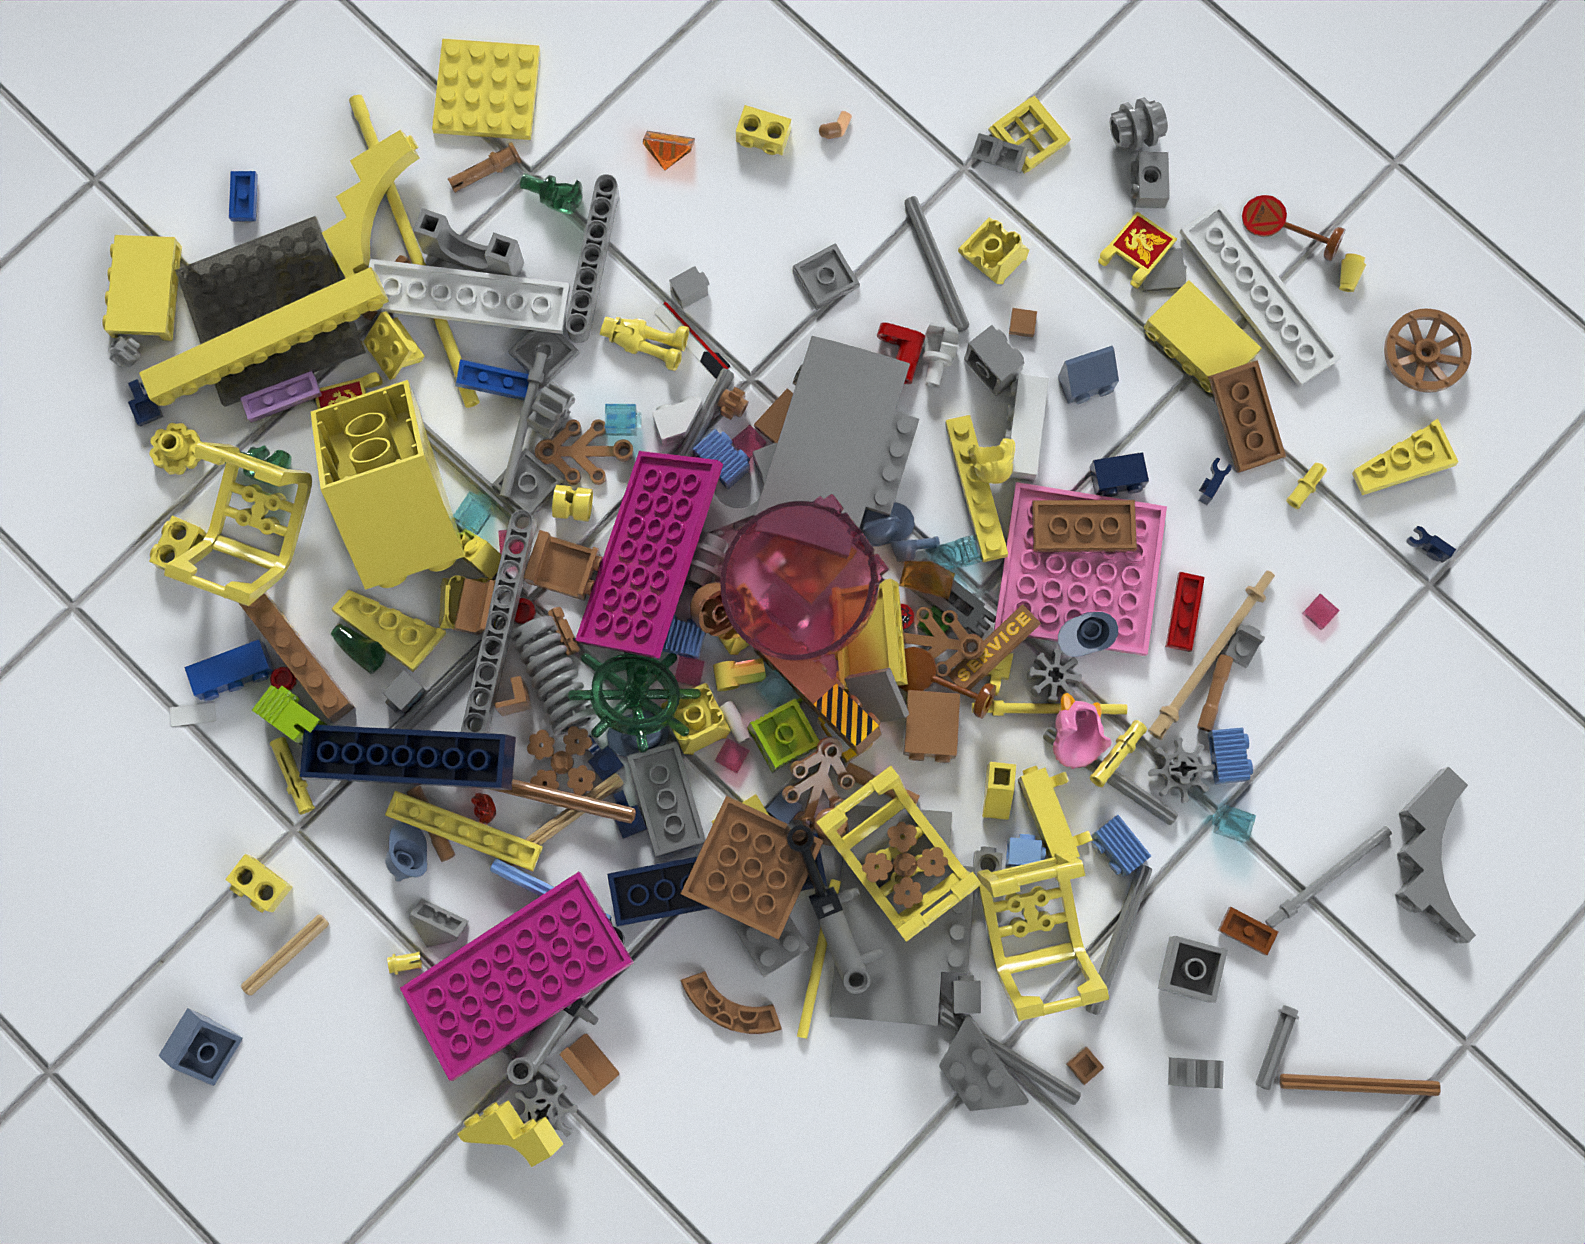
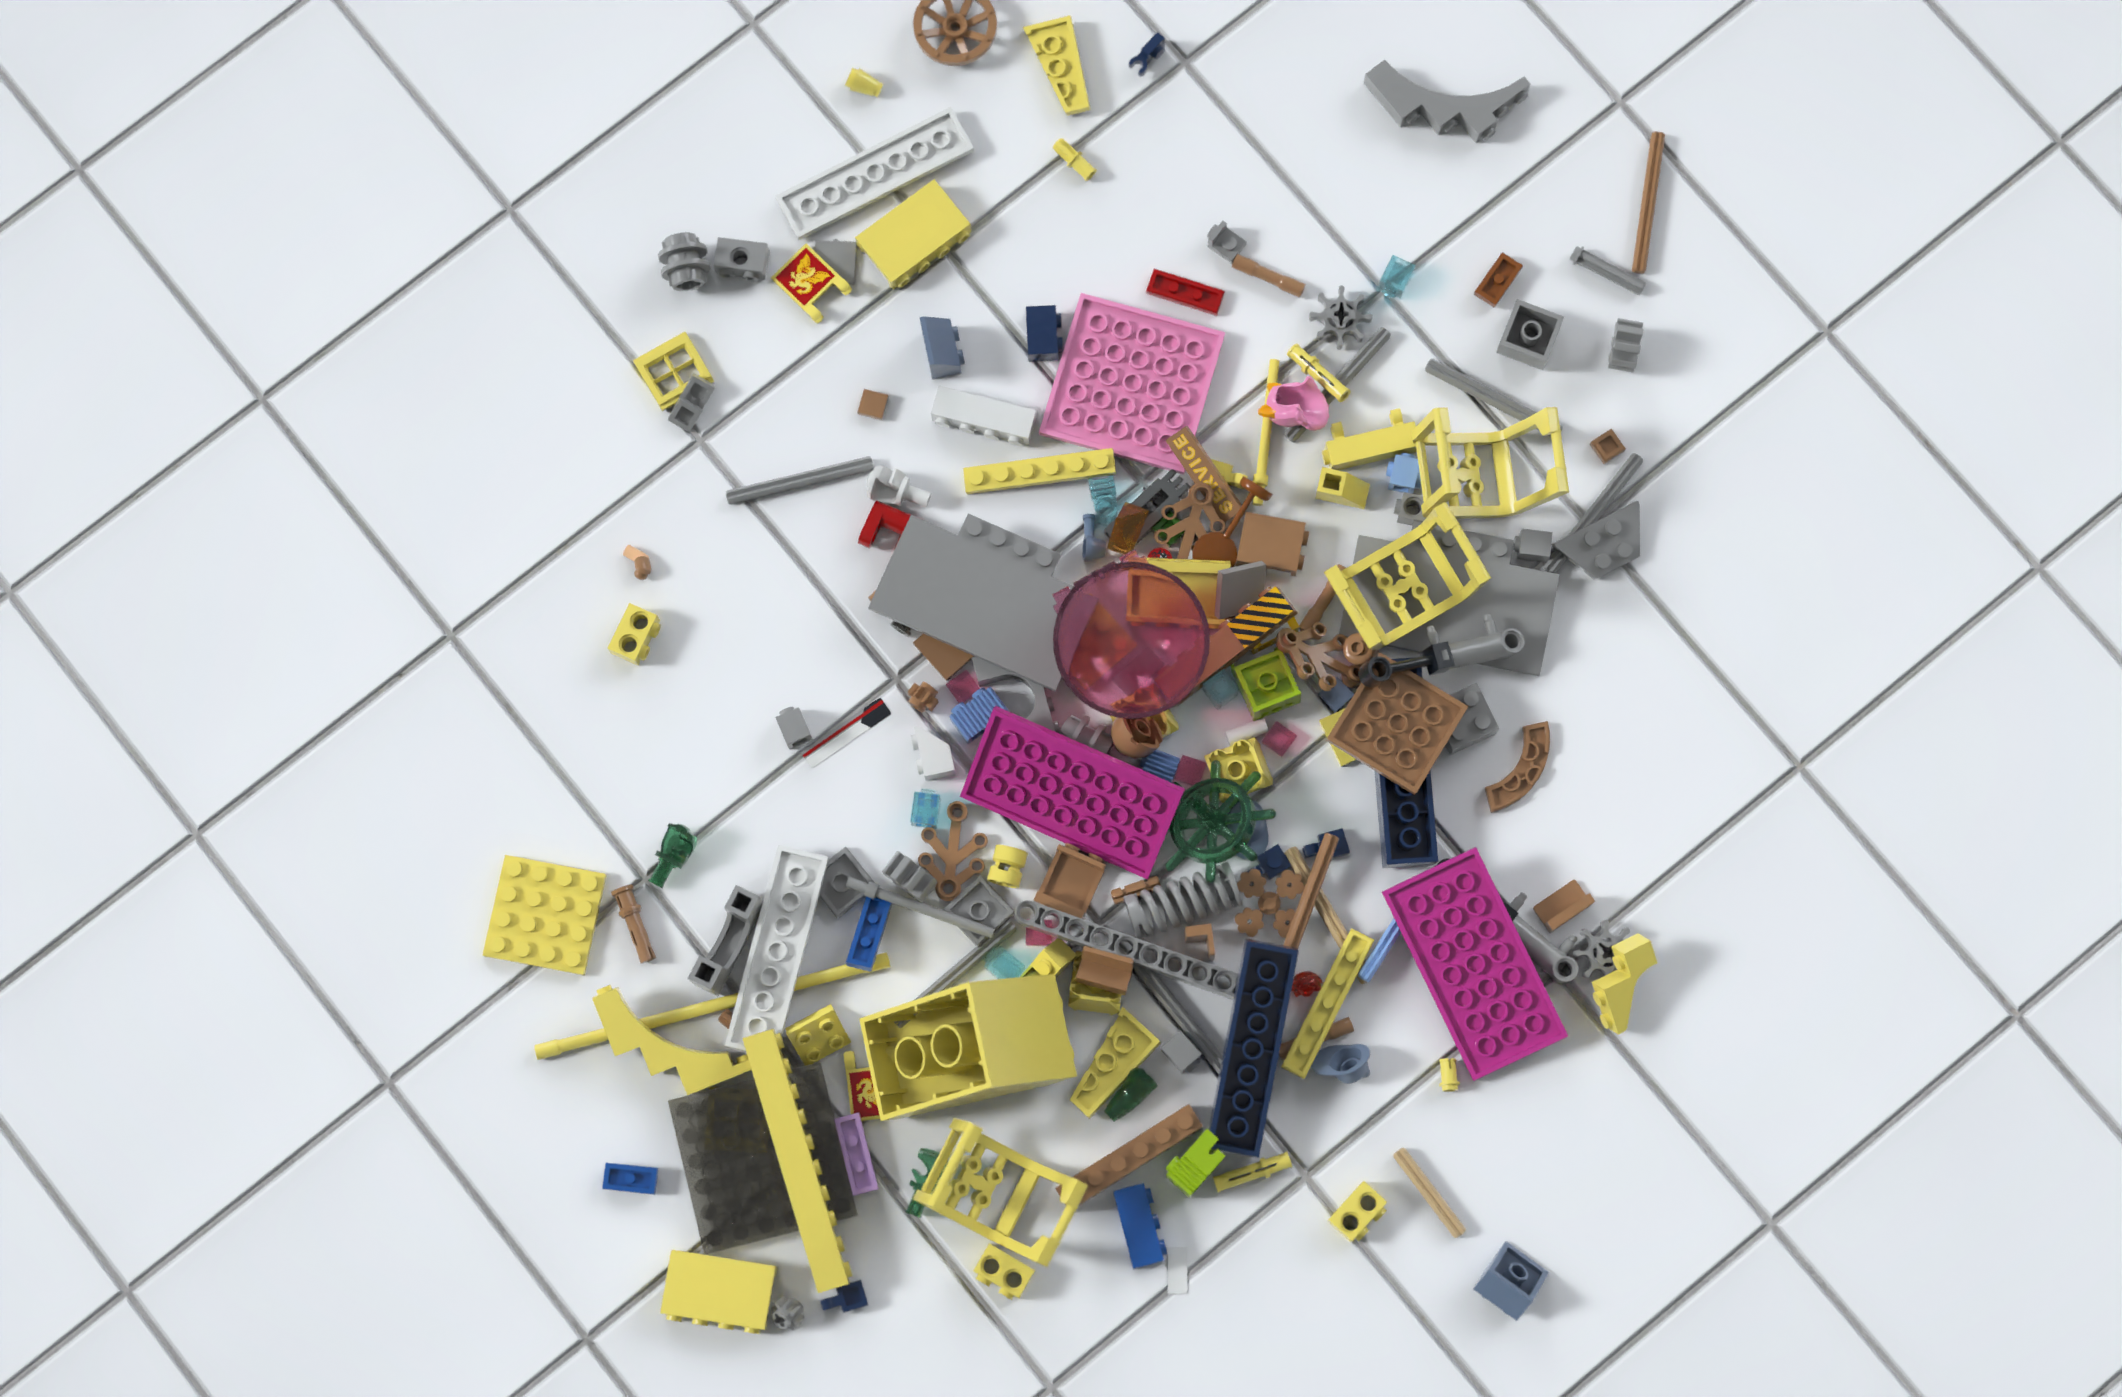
camera: 75 degrees left, 0 degrees up
light yellow plant [149,423,202,475] -> none
red plate [270,667,297,691] -> none
light grey slope [409,898,469,947] -> none
red tile [514,598,536,625] -> none
light grey beam [566,174,619,343] -> none
light yellow piece [600,317,689,371] -> none
light grey plate [627,741,706,857] -> none
clear orange slope [643,131,695,170] -> none
light grey axle [677,368,734,457] -> none
light yellow piece [713,658,766,692] -> none
light grey tile [792,243,860,310] -> none
light yellow bar [797,879,841,1039] -> none
sand blue piece [857,502,914,547] -> none
medium nougat plant [862,822,948,908] -> none
light yellow slope [958,217,1029,284] -> none
light grey brick [964,325,1025,396] -> none
light yellow hair [967,438,1015,484] -> none
light grey gear [1027,649,1082,703] -> none
medium nougat tile [1032,500,1137,552] -> none
sand blue piece [1058,612,1118,657] -> none
medium blue brick [1091,815,1151,877] -> none
tan bar [1148,570,1275,740] -> none
dark blue plate [1198,458,1232,505] -> none
medium blue brick [1207,727,1253,785] -> none
medium nougat tile [1208,360,1286,473] -> none
dark orange piece [1242,195,1346,261] -> none
light grey bar [1265,826,1392,928] -> none
clear pink tile [1302,593,1340,630] -> none

